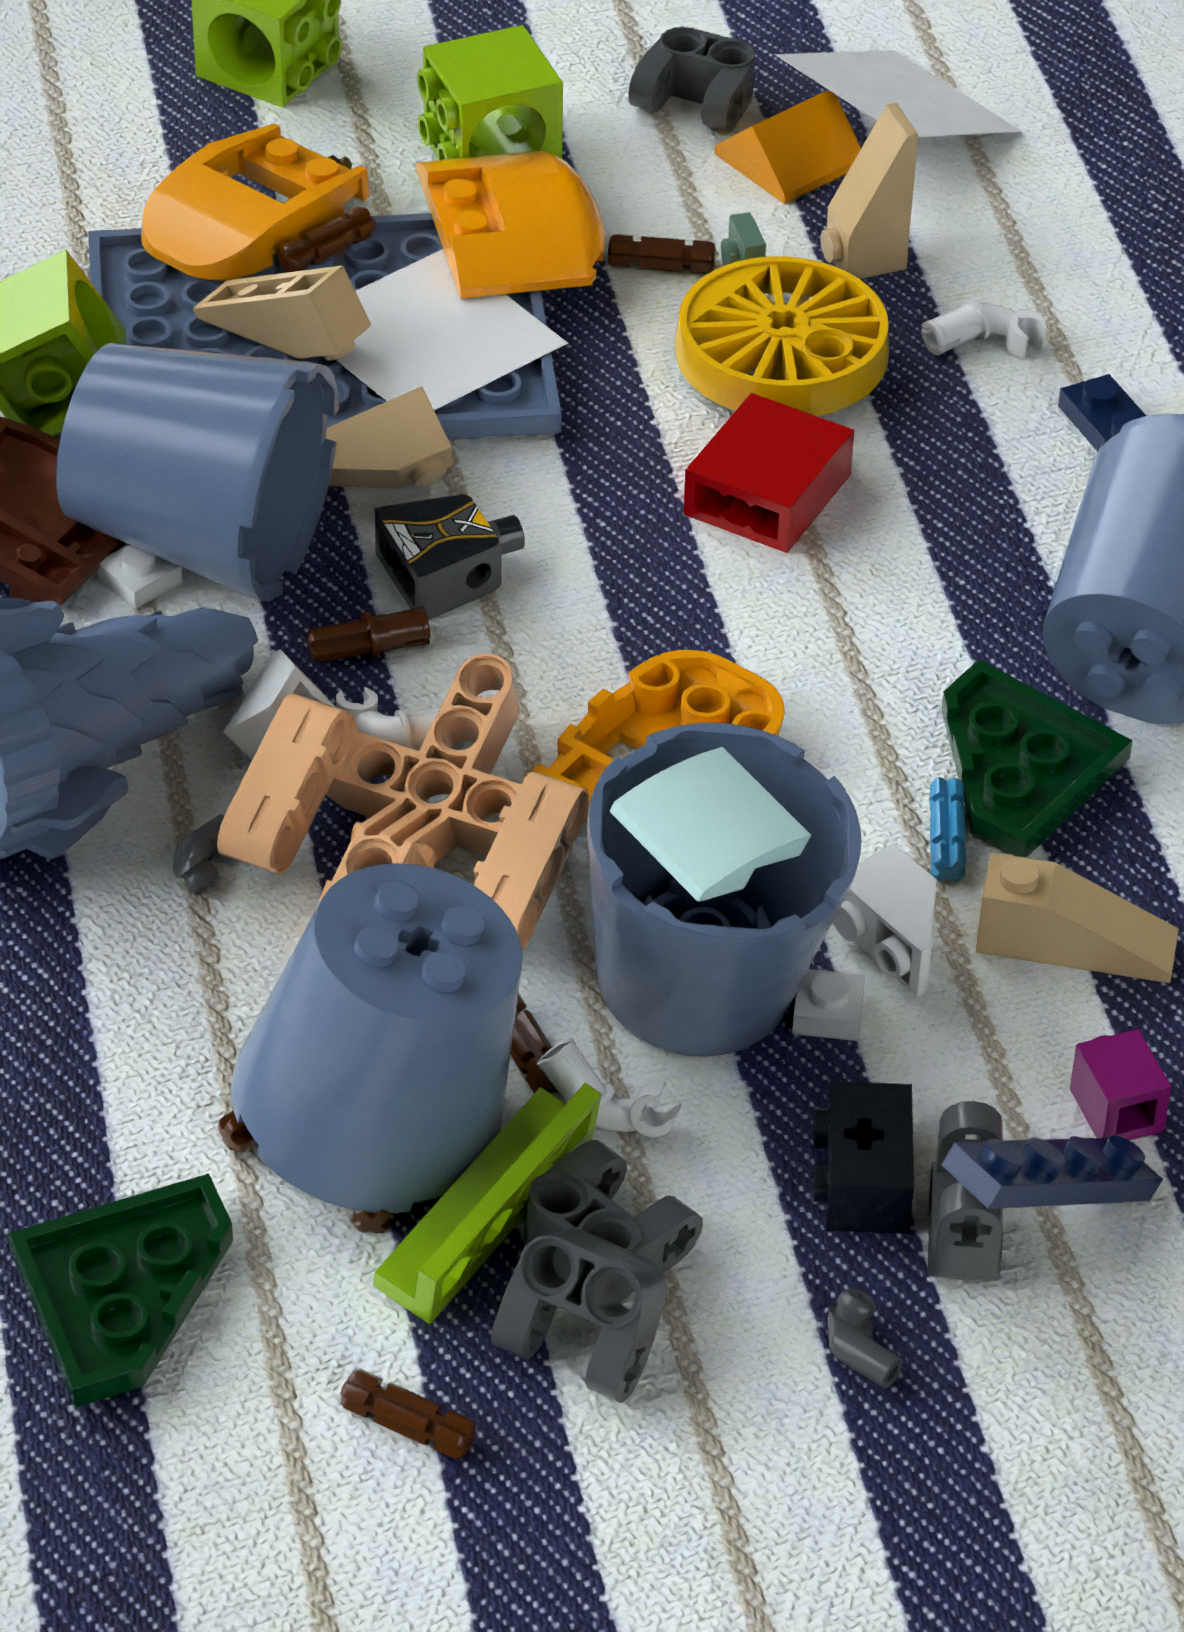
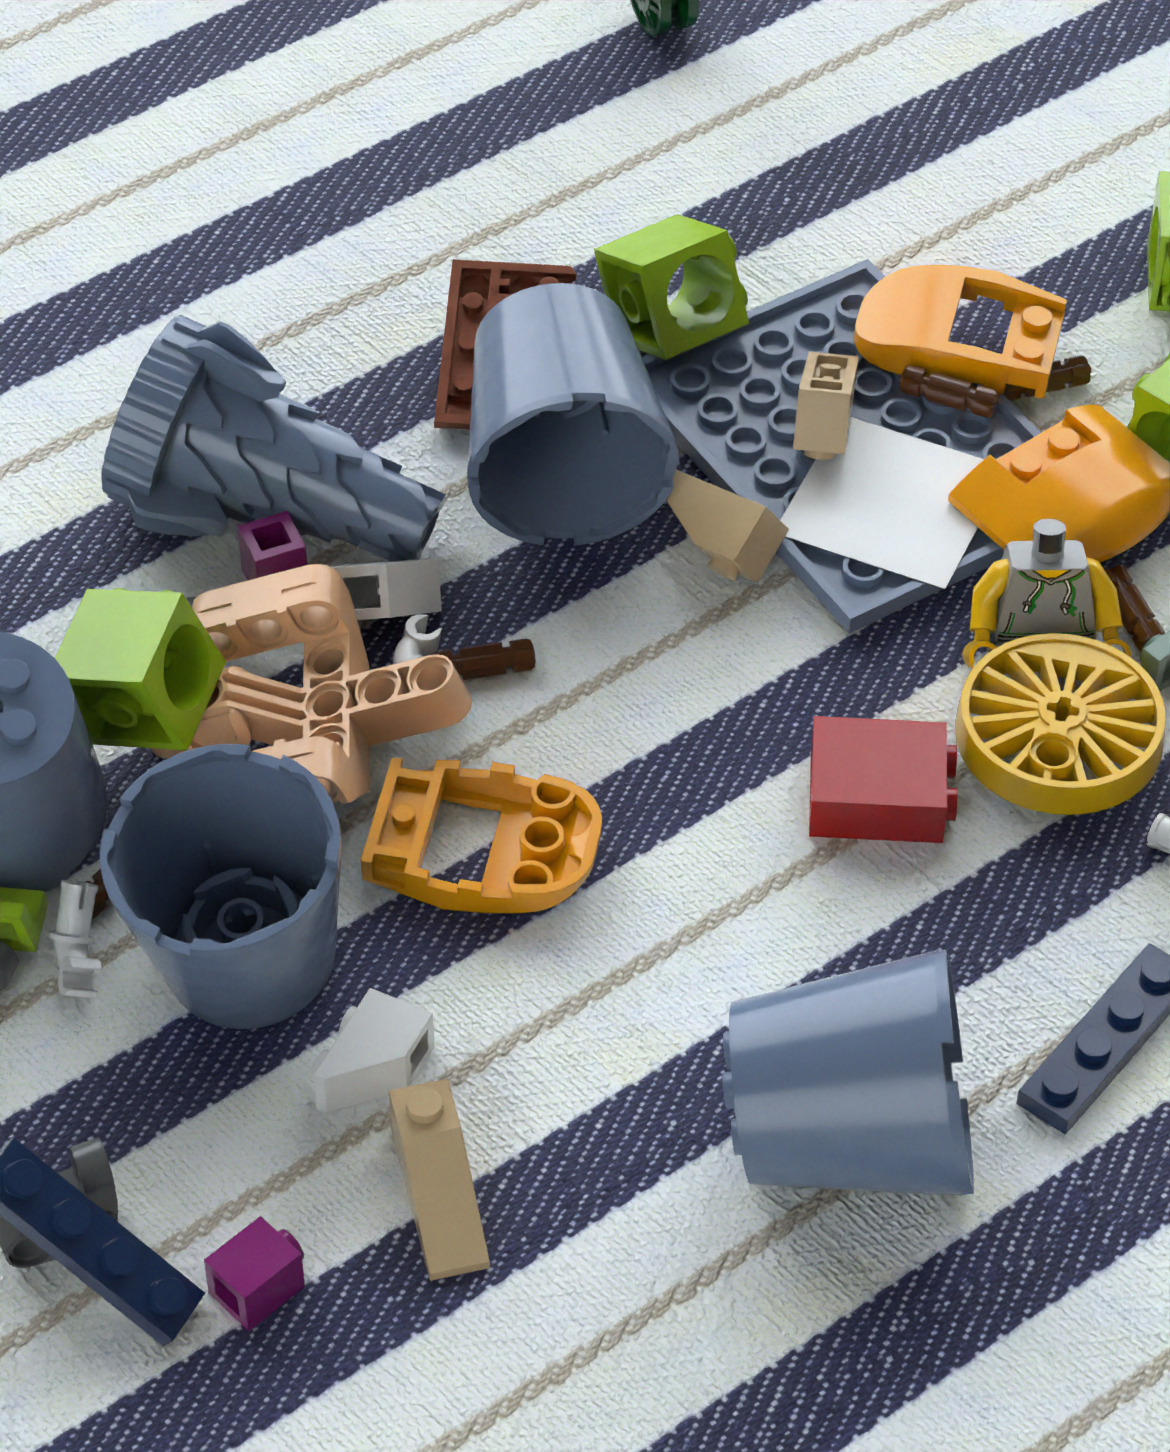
camera: 65 degrees right, 5 degrees up
reddish brown axle [306,606,431,663] -> none
torso [375,494,525,620] -> none
light aqua slope [609,747,811,902] -> none
white plate [792,969,865,1041] -> none
black brick [813,1081,914,1234] -> none
dark azure axle [929,777,966,882] -> none
dark green plate [941,659,1133,858] -> none
none -> lime brick [55,588,226,751]
none -> magenta brick [237,511,307,581]
none -> reddish brown axle [430,638,536,680]
none -> torso [962,519,1131,668]

